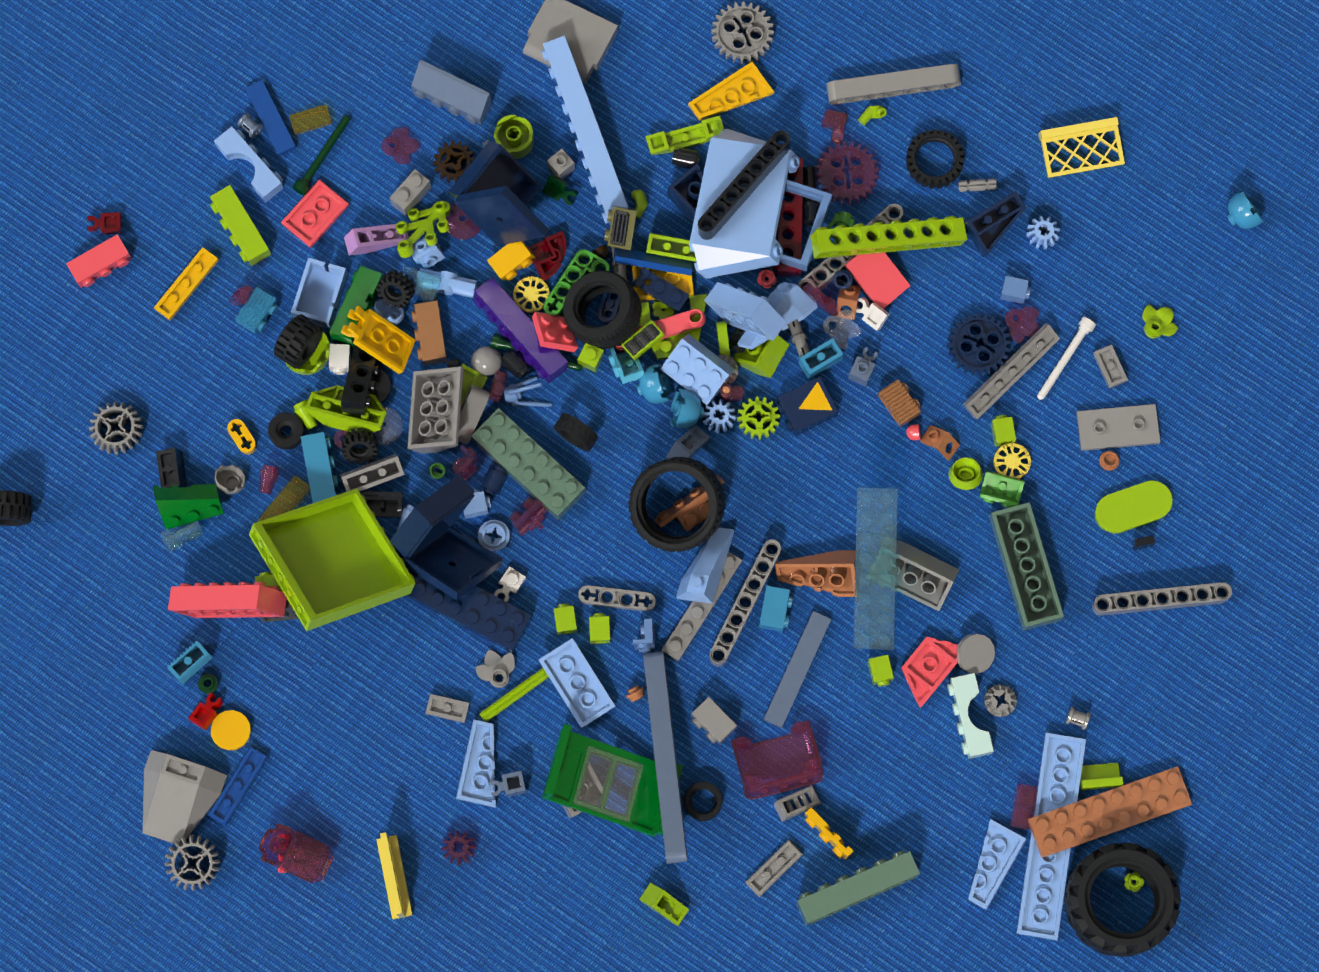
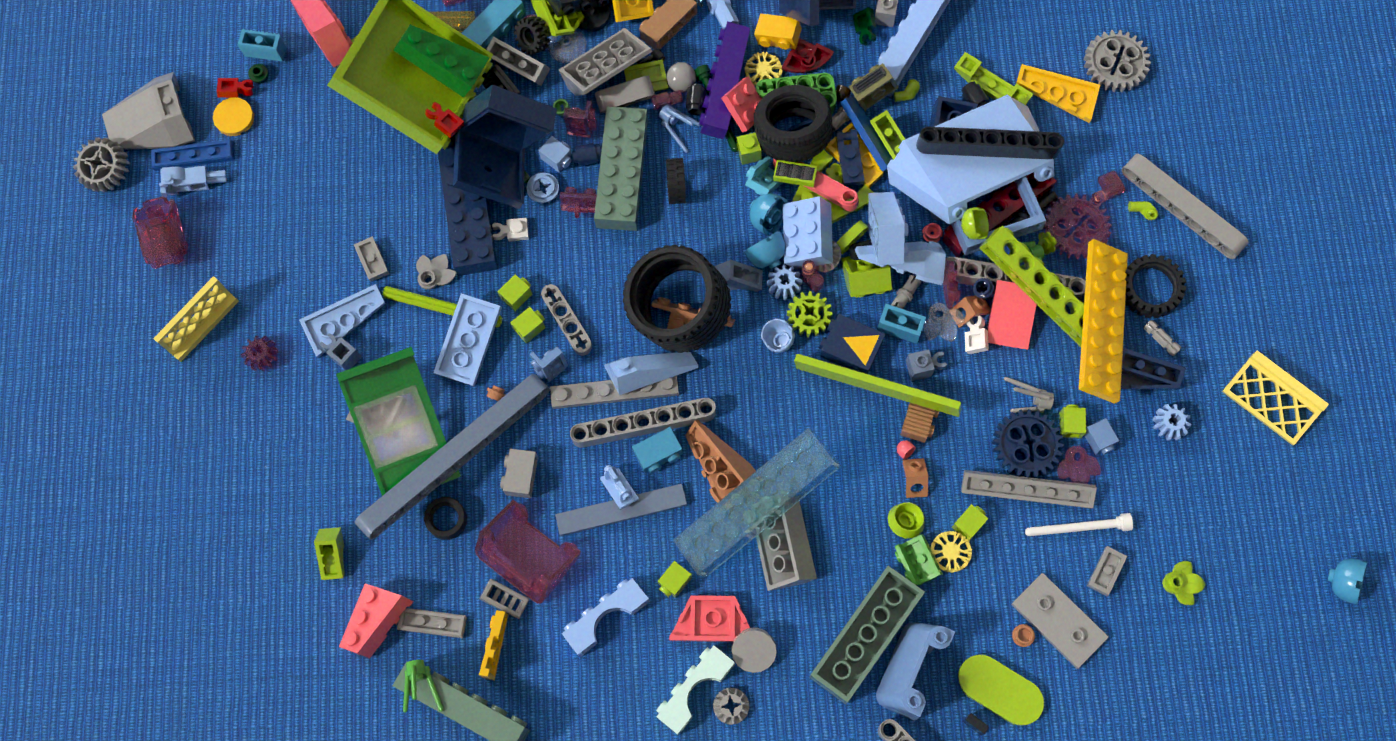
camera: 55 degrees right, 5 degrees down
none -> light blue piece [159,166,227,198]
none -> coral wedge [339,584,414,658]
none -> green wedge [393,24,489,98]
none -> bright green plant [403,660,443,713]
none -> red plate [425,102,464,138]
none -> light blue arch [562,578,650,657]
none -> light blue hinge [600,465,639,509]
none -> light blue hair [761,318,795,353]
none -> lime tile [794,354,961,417]
none -> medium blue windscreen [876,622,955,721]
none -> lime hair [961,207,989,240]
none -> light grey plant [1004,377,1054,413]
none -> lime plant [1038,232,1057,254]
none -> lime brick [1059,404,1086,438]
none -> yellow plate [1079,239,1128,404]

